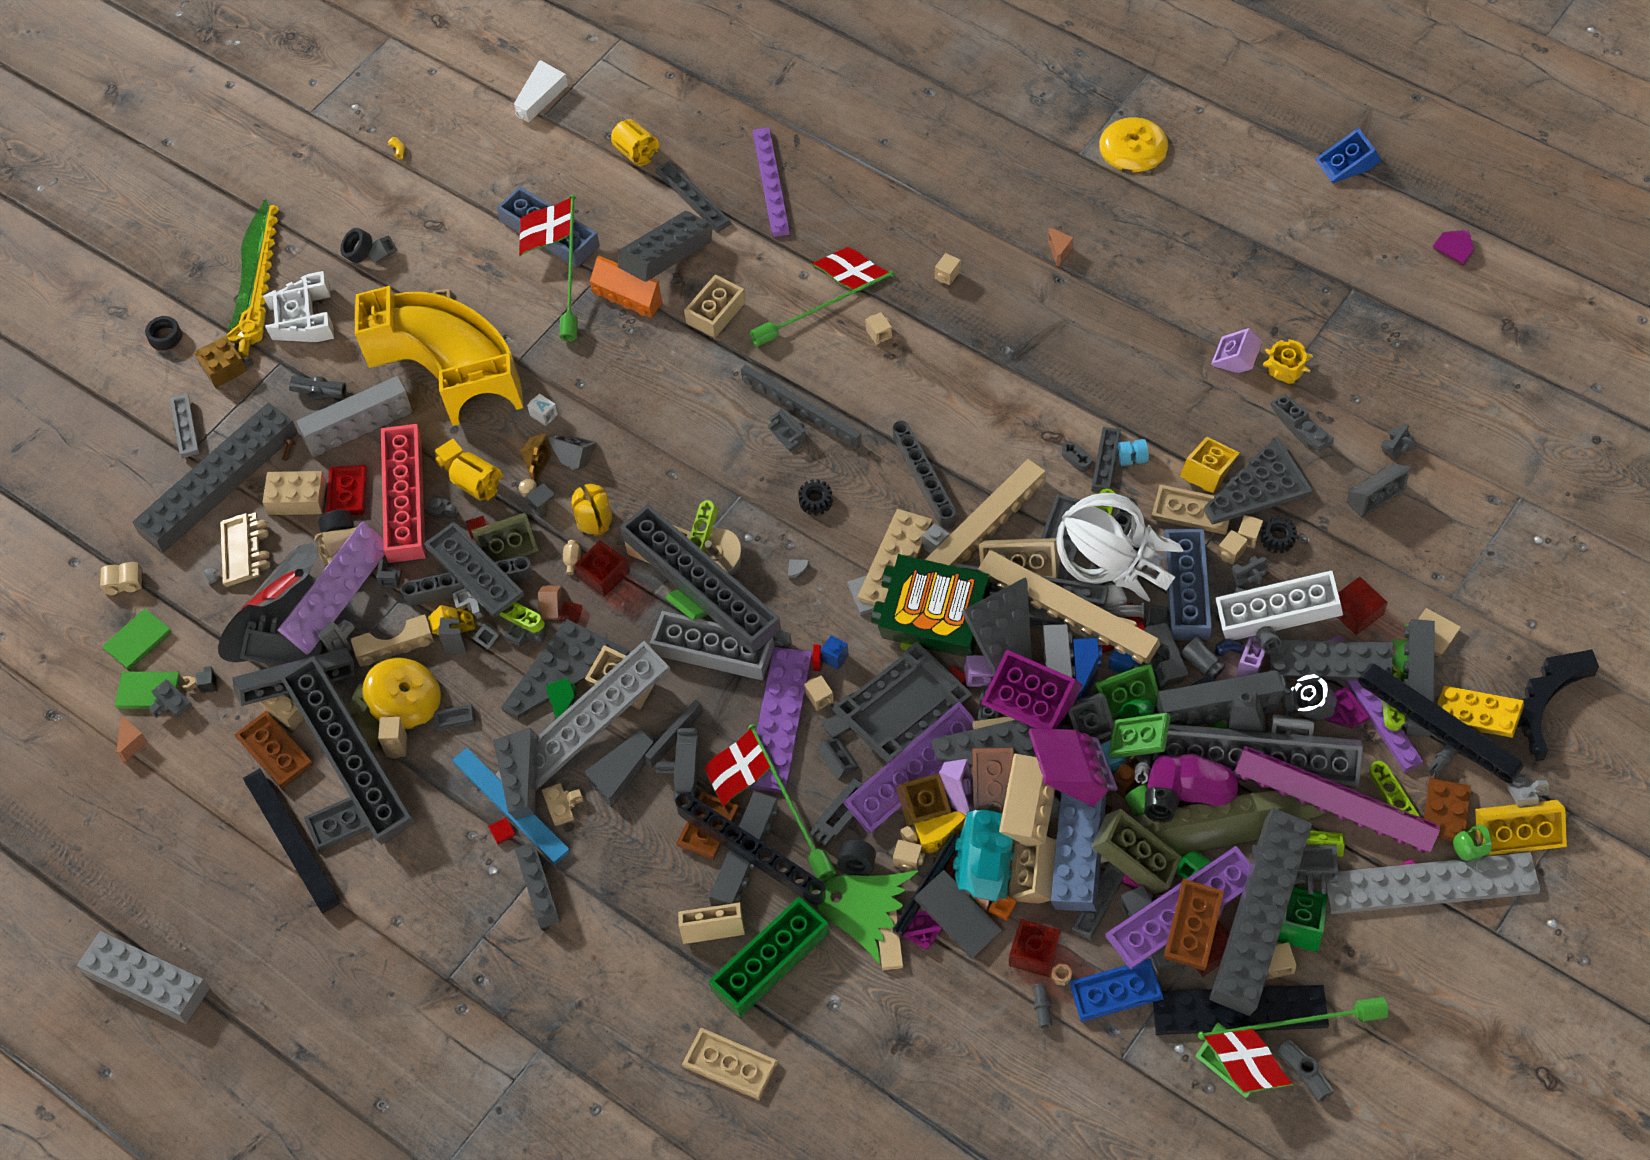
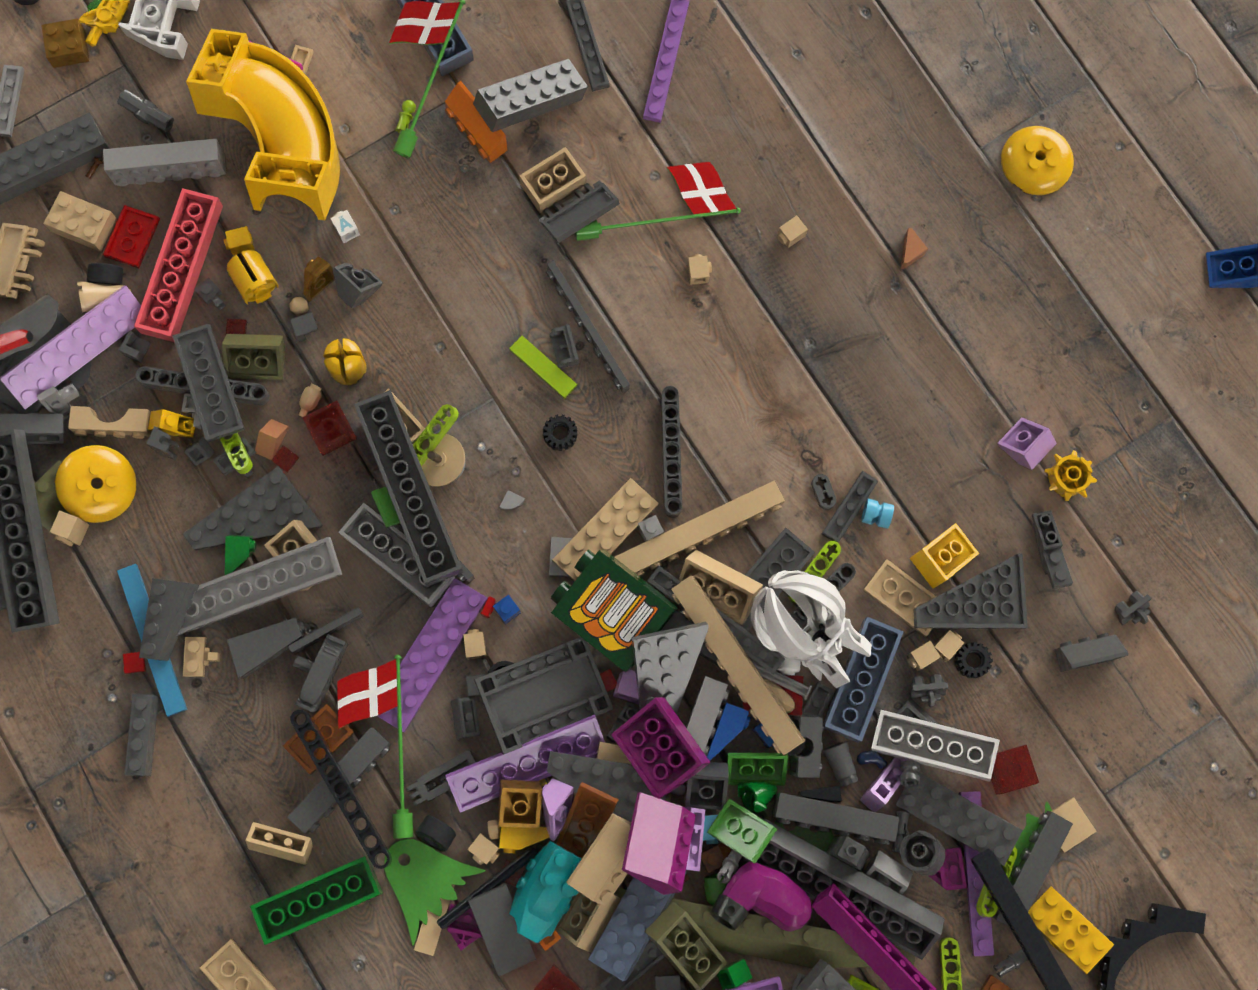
camera: 10 degrees right, 20 degrees up
dark grey tile [434,704,475,731] -> none
none -> lime pin [395,100,416,133]
none -> lime tile [509,336,577,399]
none -> dark grey hinge [538,180,620,243]

